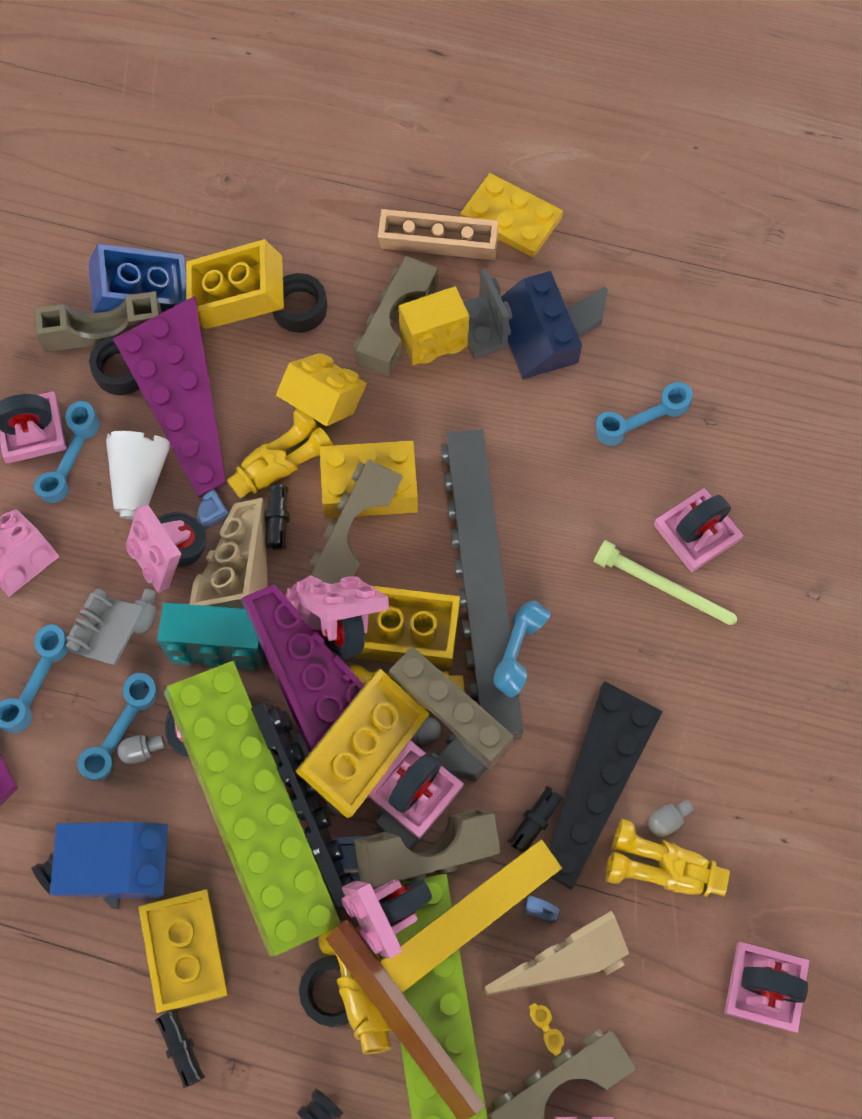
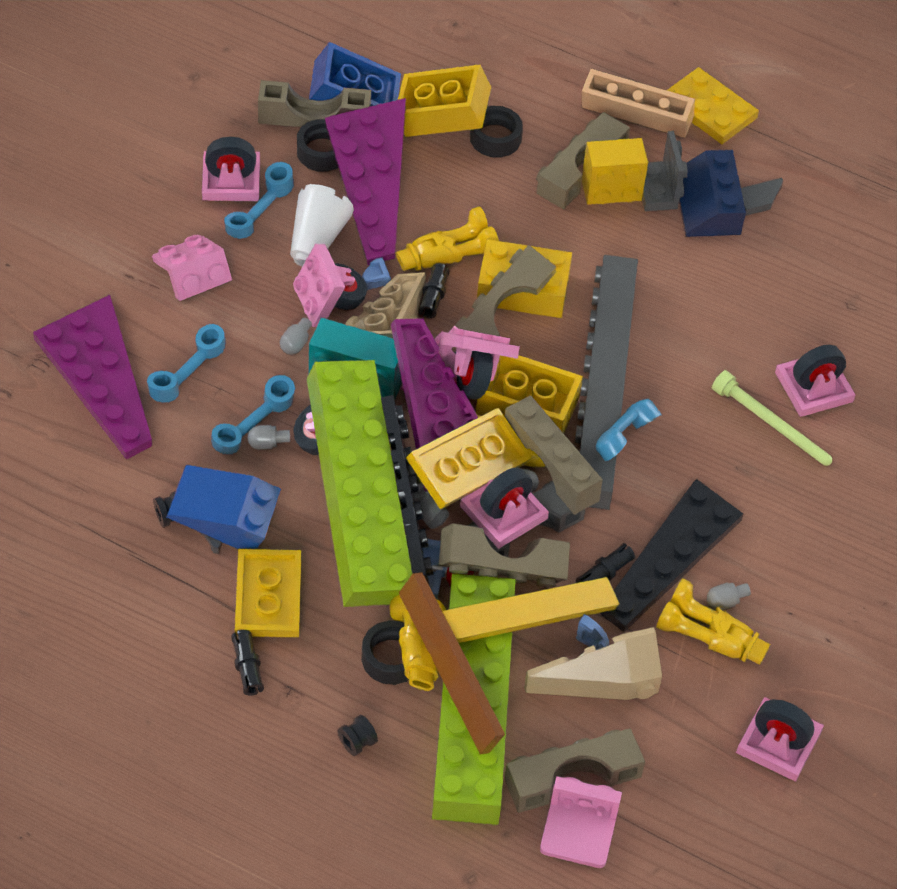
camera: 10 degrees right, 15 degrees down
light grey hinge [65,589,145,666] -> none
yellow brick [276,353,367,426] -> none
bright pink plate [341,879,432,959] -> none
yellow piece [529,1003,564,1056] -> none
dark azure piece [595,382,693,446] -> none

